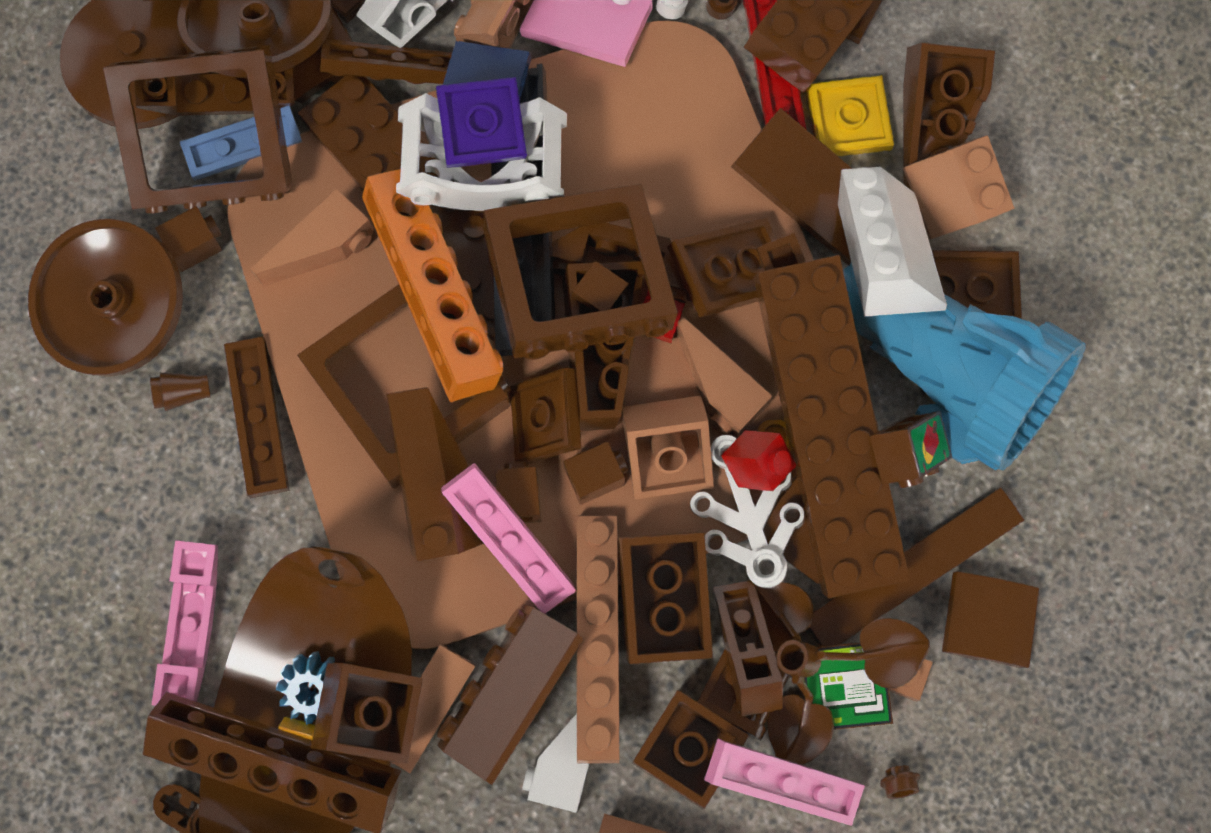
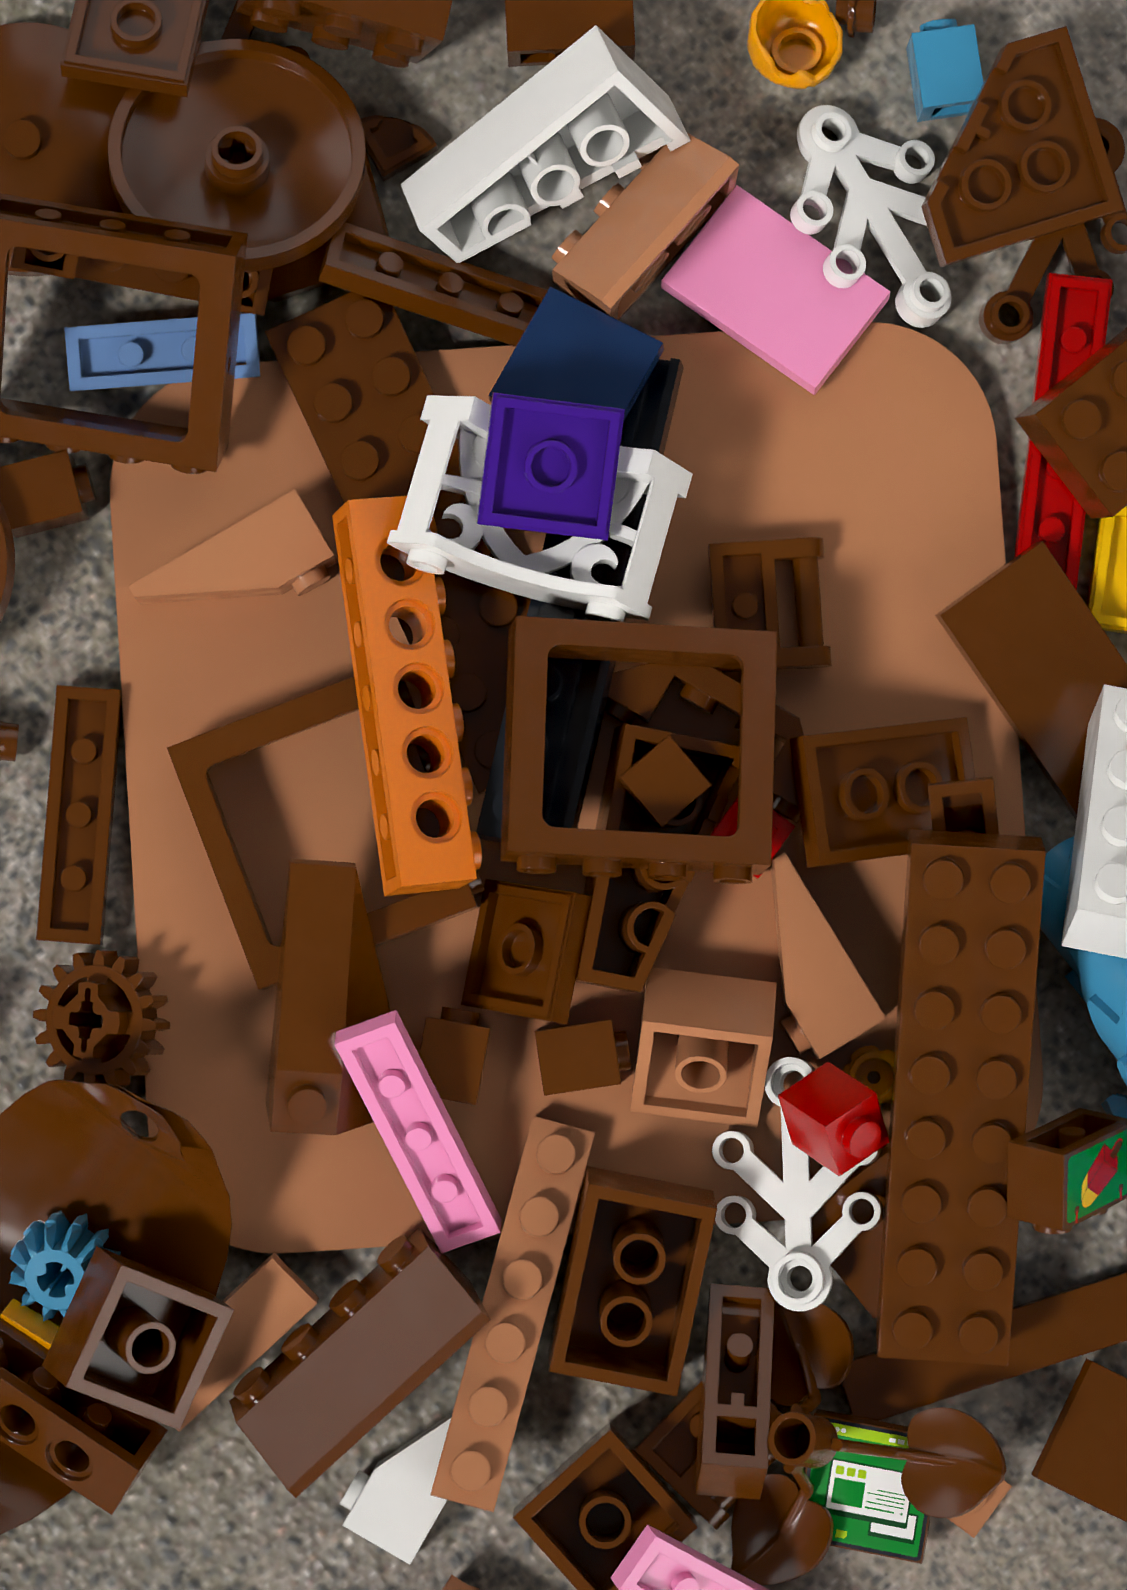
camera: 15 degrees right, 10 degrees up
none -> reddish brown gear [33,950,170,1087]
none -> reddish brown plate [708,537,832,673]

